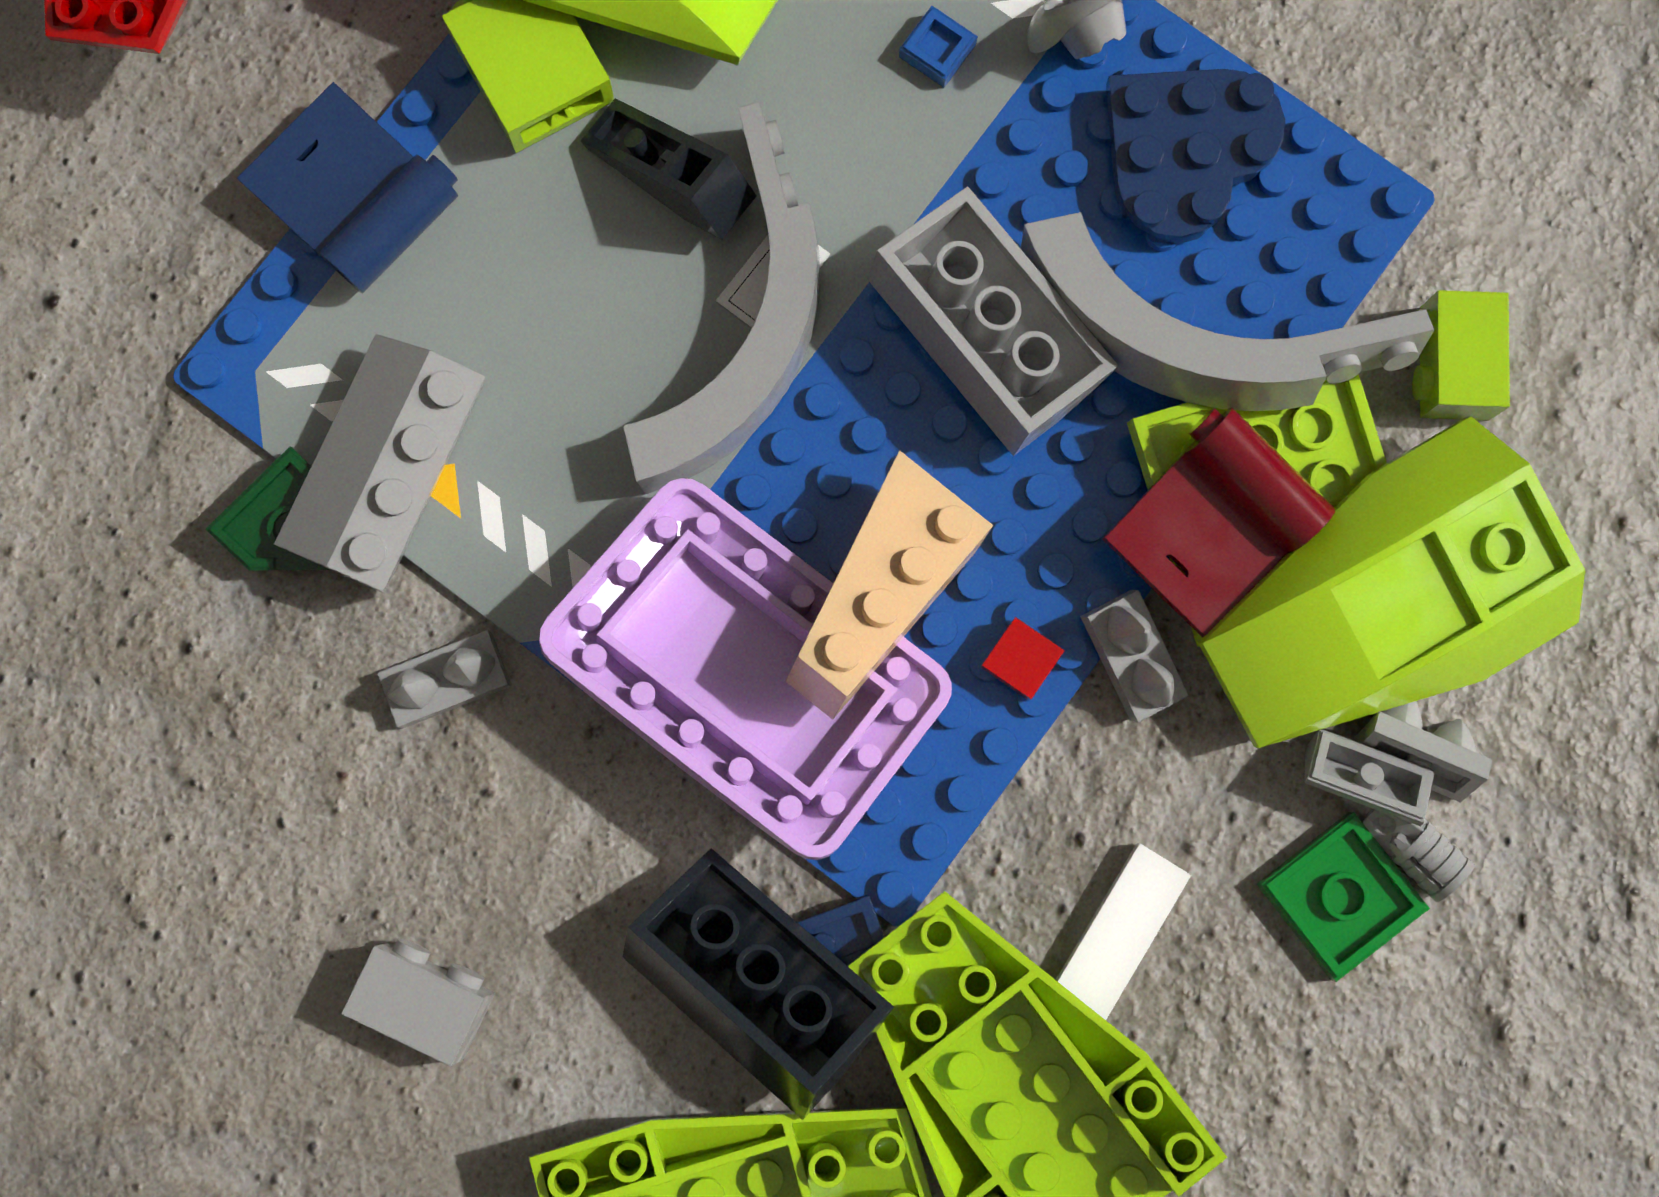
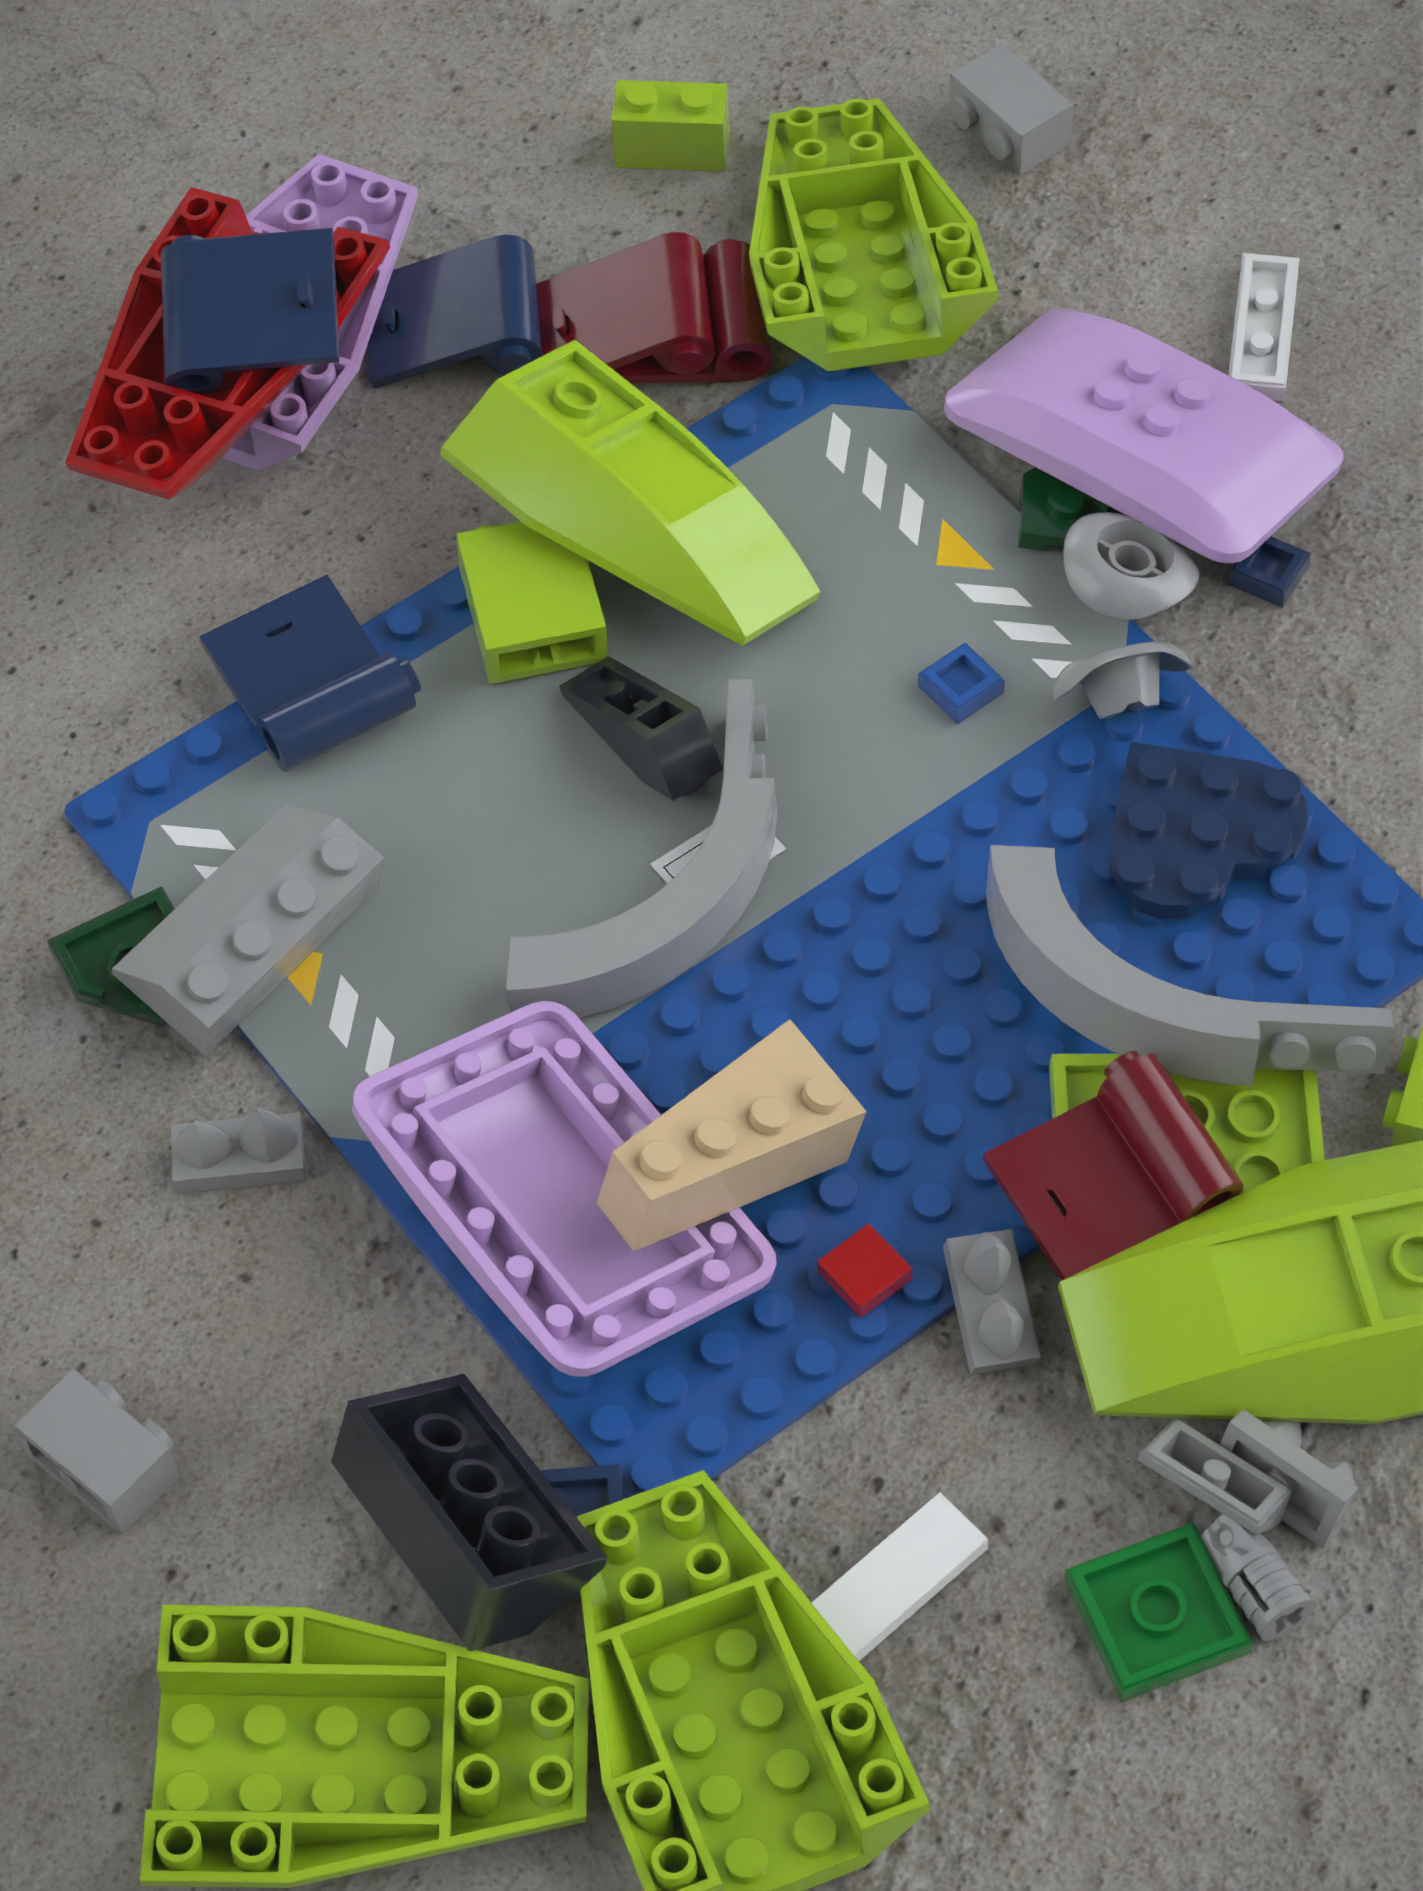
camera: 15 degrees right, 25 degrees down
light grey slope [867,186,1119,456] -> none

